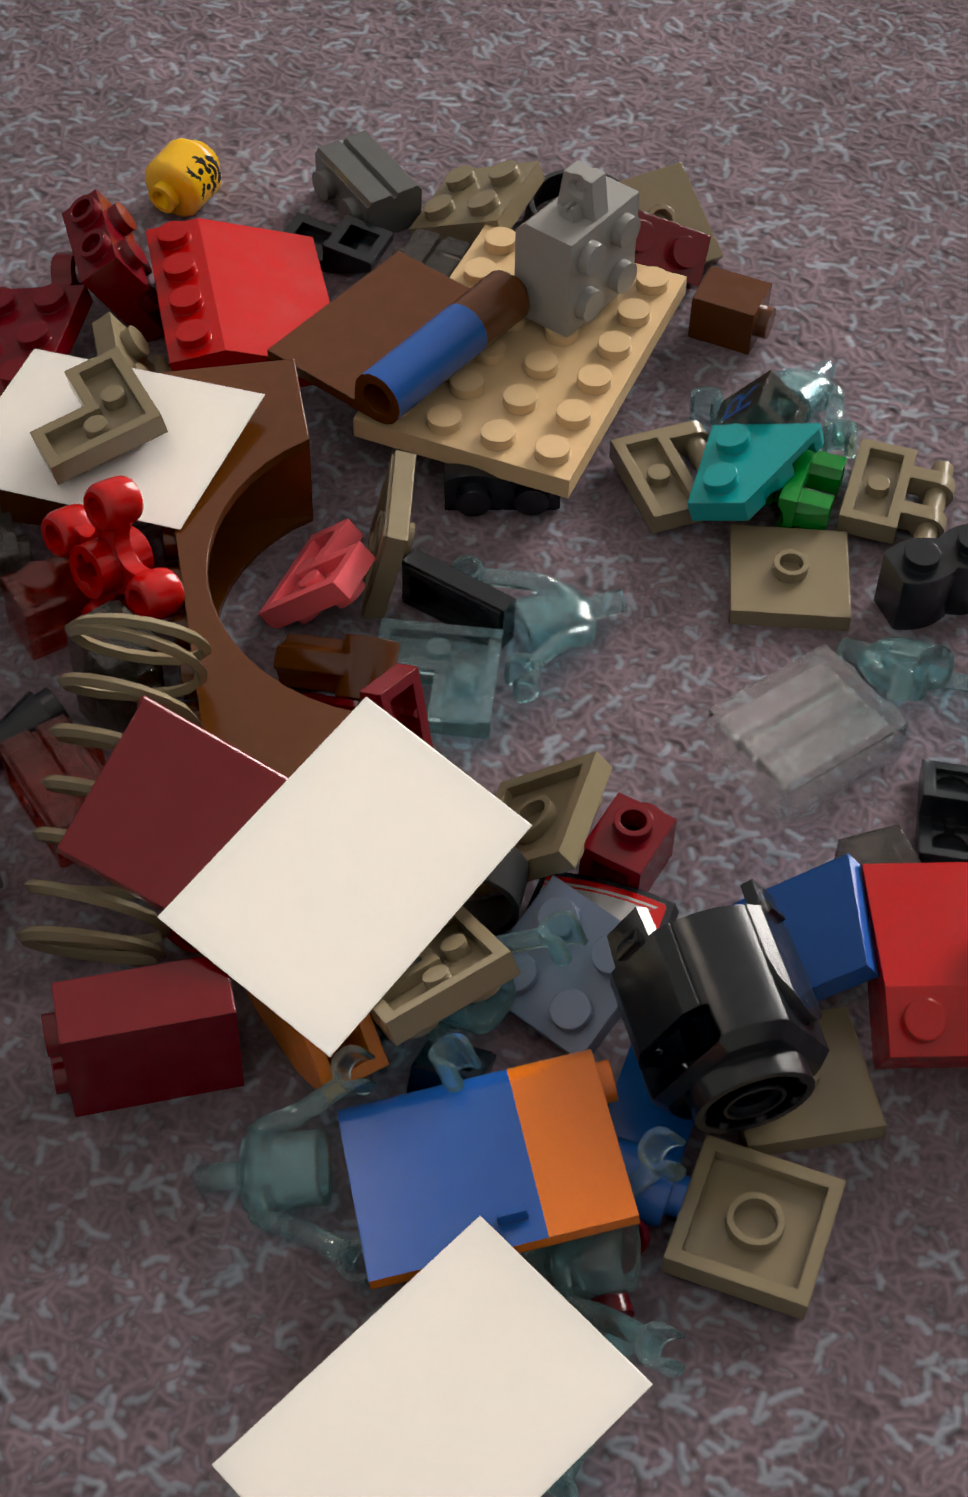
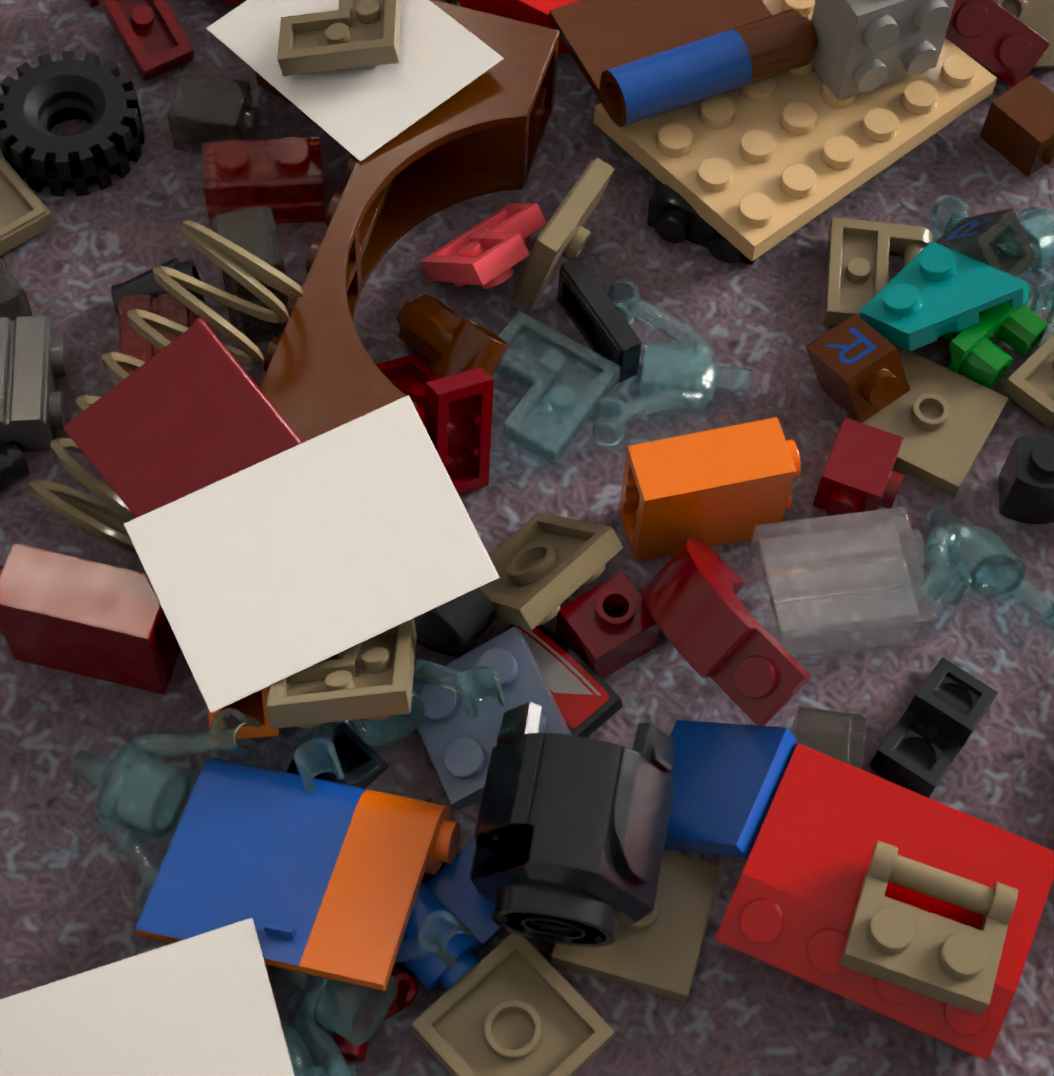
camera: 25 degrees right, 10 degrees up
red gear [41,476,185,645] -> none
none -> orange brick [618,417,801,562]
none -> dark red arch [643,538,812,726]
none -> reddish brown brick [805,313,910,423]
none -> dark red brick [812,417,904,527]

